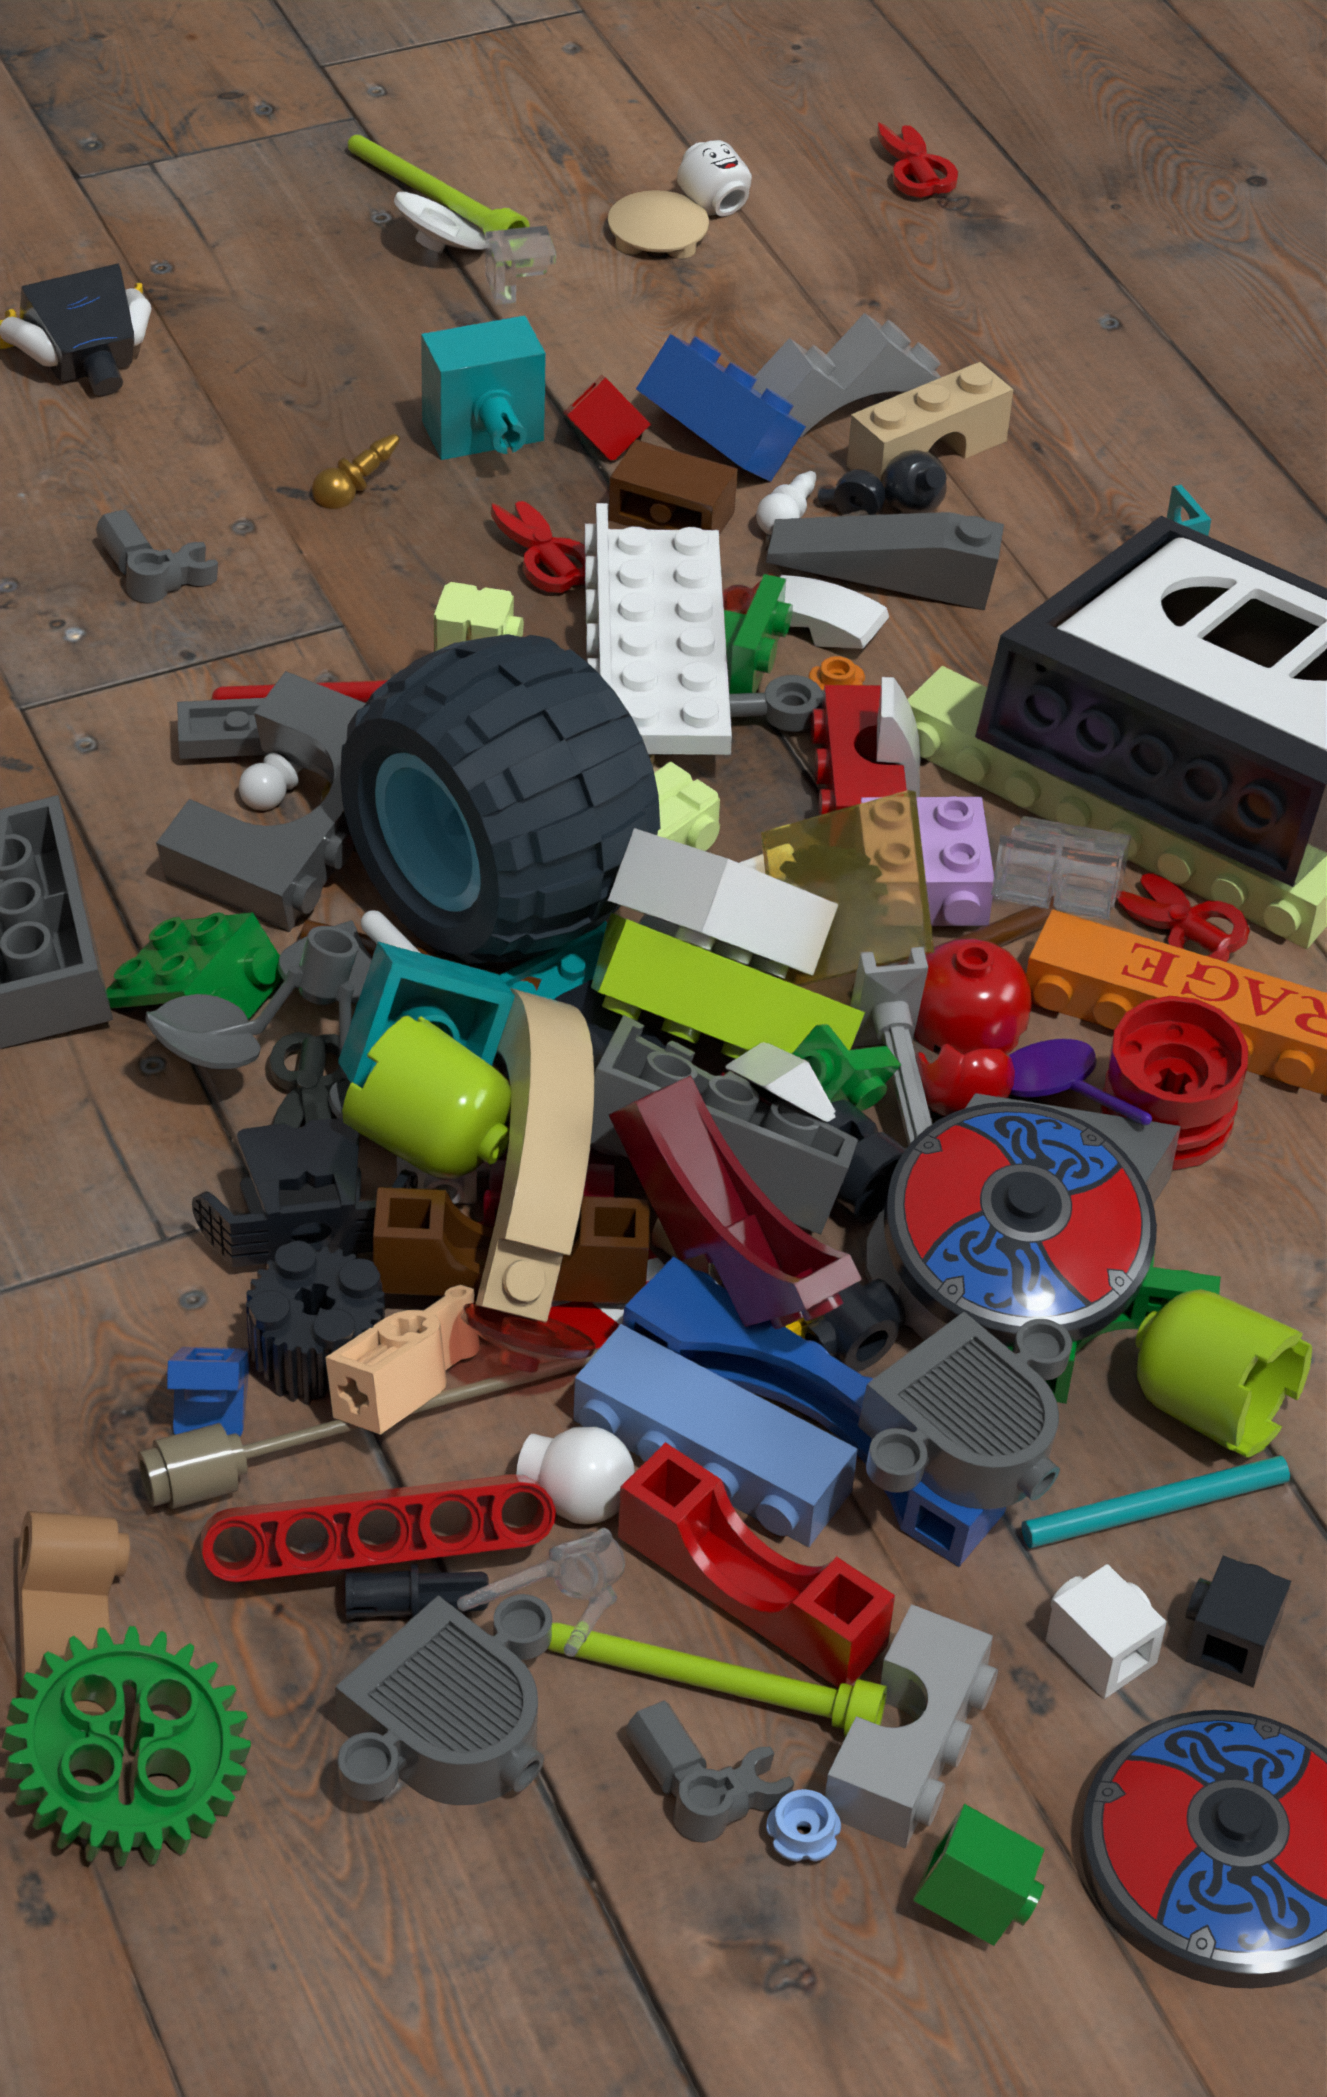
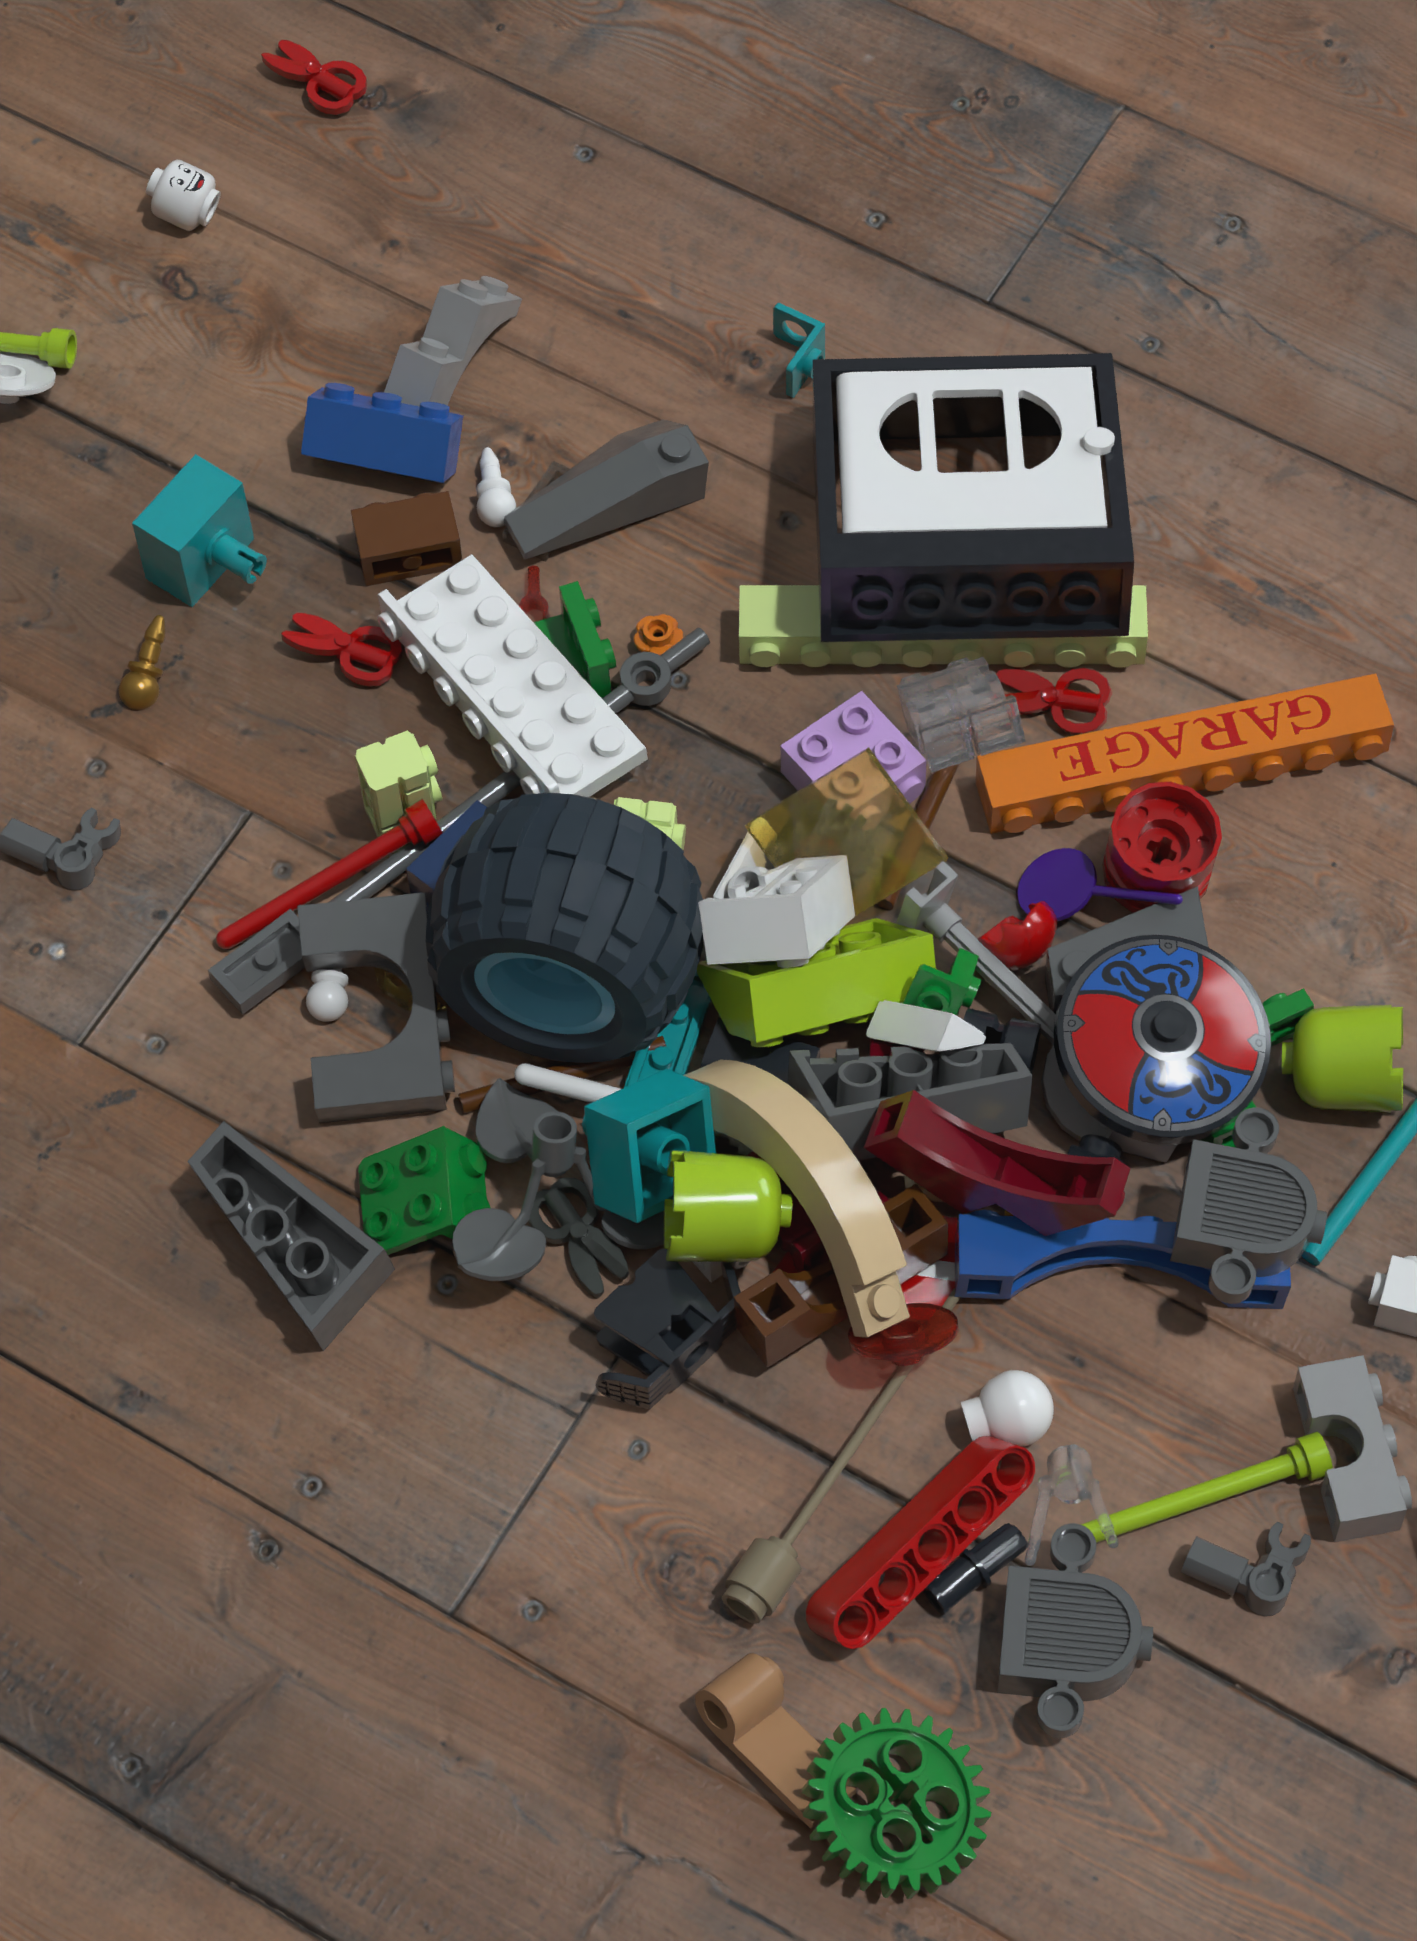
camera: 30 degrees left, 15 degrees up
blue slope [167,1347,250,1437] -> none
black brick [246,1241,385,1405] -> none
light nougat piece [326,1285,480,1435] -> none
clear panel [485,225,556,305] -> none
red panel [563,375,651,460] -> none
medium blue brick [574,1324,857,1547] -> none
tan dish [608,190,709,259] -> none
red arch [618,1442,895,1688] -> none
light blue plate [766,1789,841,1862] -> none
white slope [781,575,889,649] -> none
red arch [811,685,908,850] -> none
black piece [818,469,886,516] -> none
tan arch [847,362,1013,482] -> none
white slope [876,677,920,797] -> none
black piece [882,449,947,514] -> none
red cylinder [914,938,1032,1055] -> none

